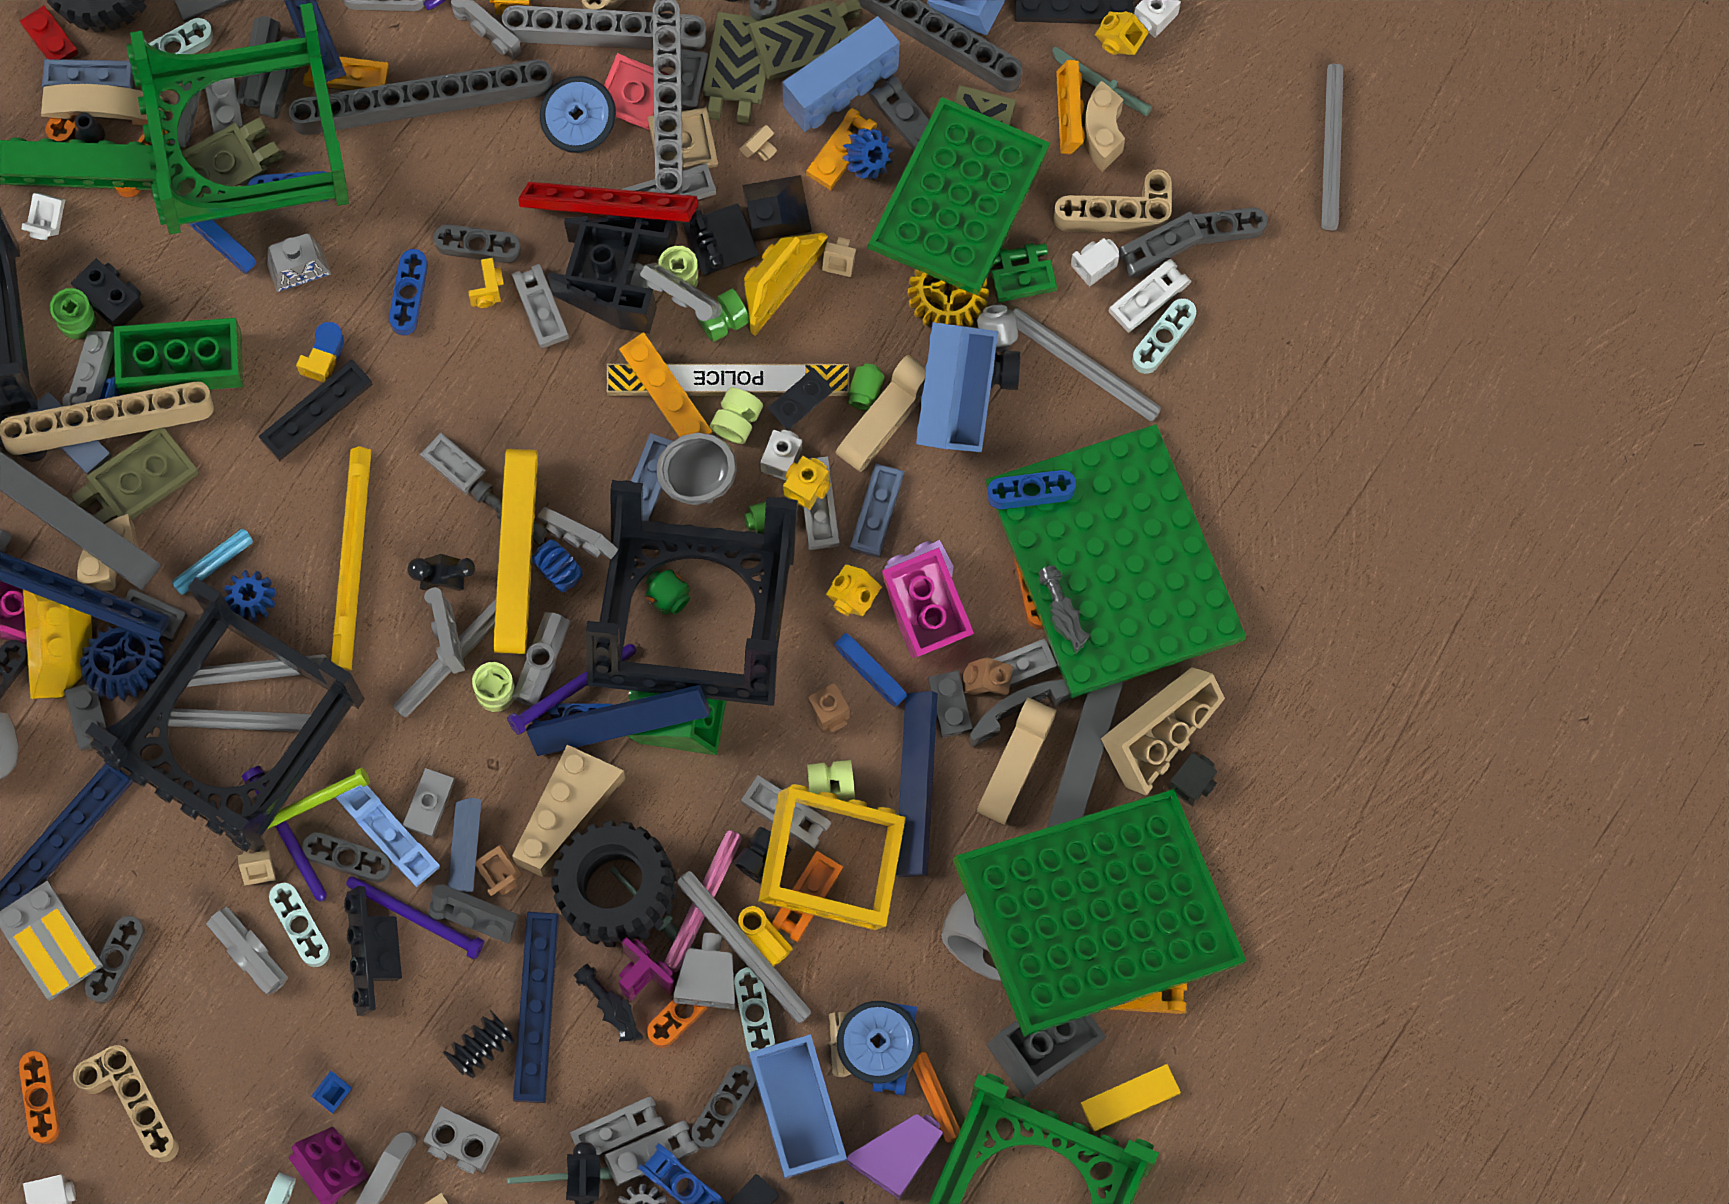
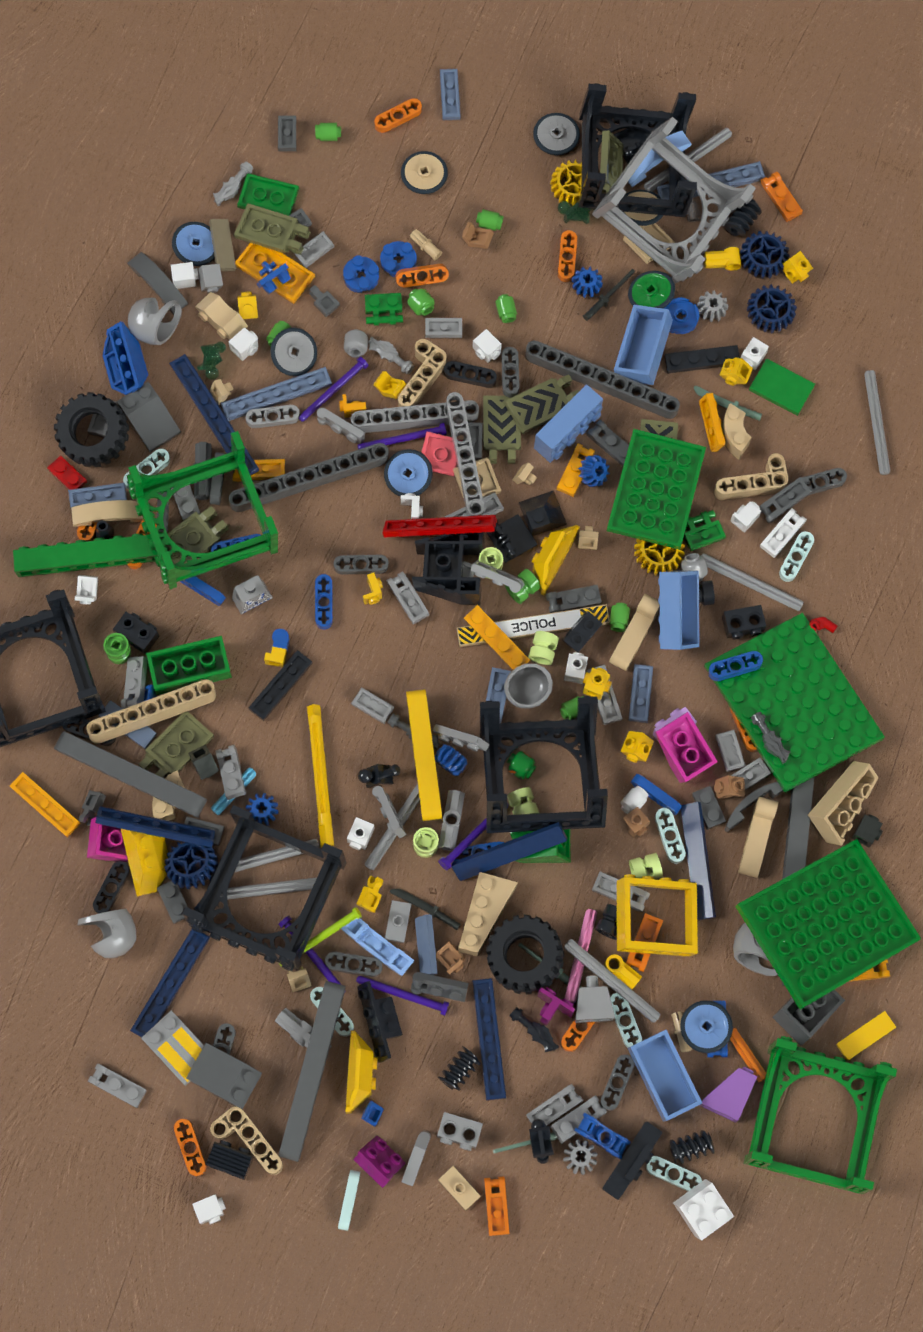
camera: 10 degrees left, 0 degrees up
none -> dark grey slope [186,1043,262,1109]
none -> pearl dark grey brick [188,745,219,780]
none -> black brick [206,1140,254,1180]
none -> light grey plate [215,745,246,800]
none -> dark grey beam [279,981,346,1162]
none -> yellow wedge [345,1030,378,1114]
none -> white brick [347,817,375,850]
none -> yellow plate [356,876,384,913]
none -> dark purple bar [357,423,447,450]
none -> pearl dark grey sword [390,889,461,930]
none -> white bracket [401,493,423,519]
none -> yellowish green wheel [507,787,539,815]
none -> dark grey plate [546,585,602,613]
none -> white brick [620,786,649,814]
none -> light aqua beam [655,808,686,864]
none -> light grey plate [715,730,746,772]
none -> black brick [722,605,766,640]
none -> green tile [749,358,815,416]
none -> red arm [810,616,838,633]

